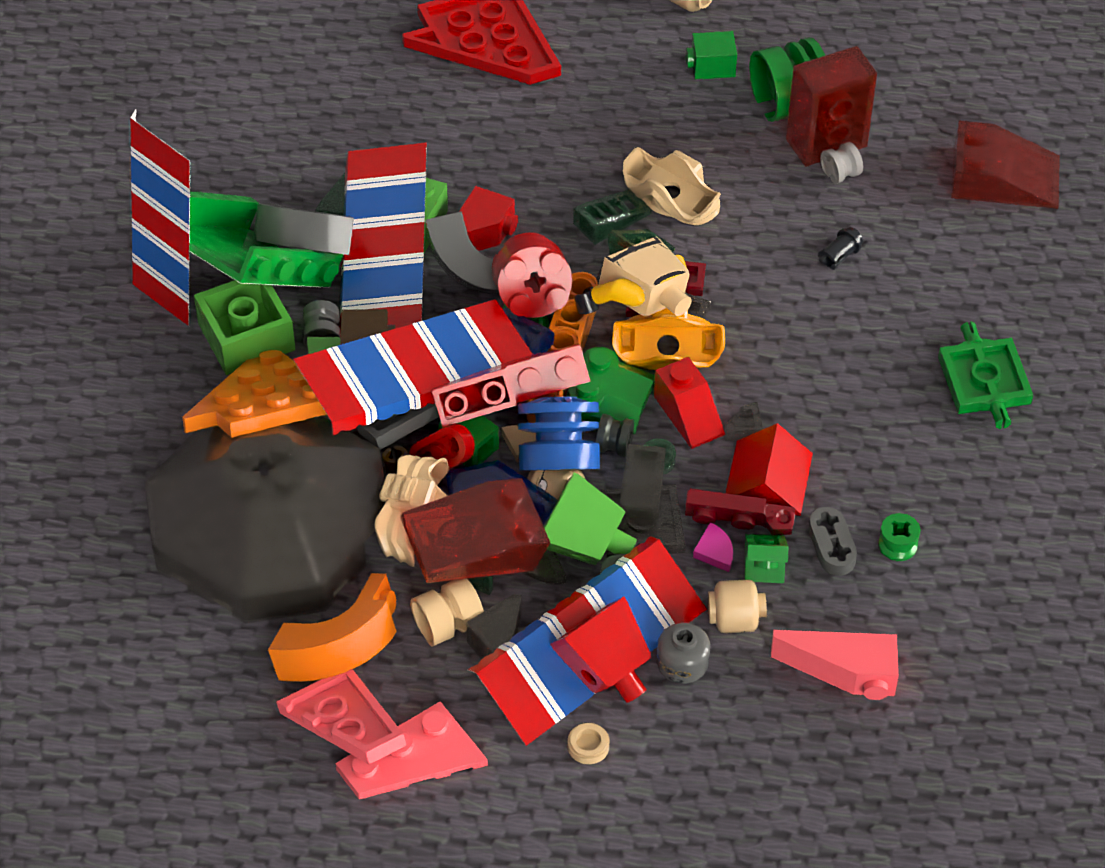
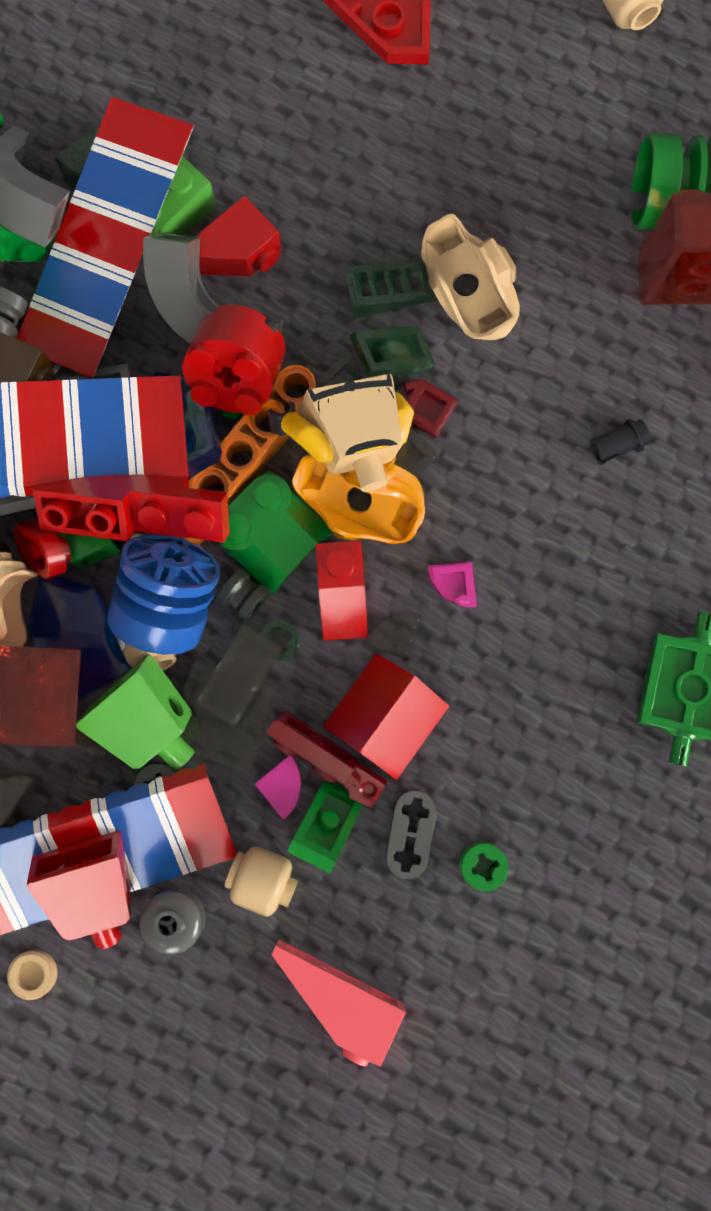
camera: 25 degrees right, 30 degrees up
green brick [686,31,737,79] -> none
light grey wheel [820,142,863,184] -> none
none -> dark pink tile [427,562,477,607]

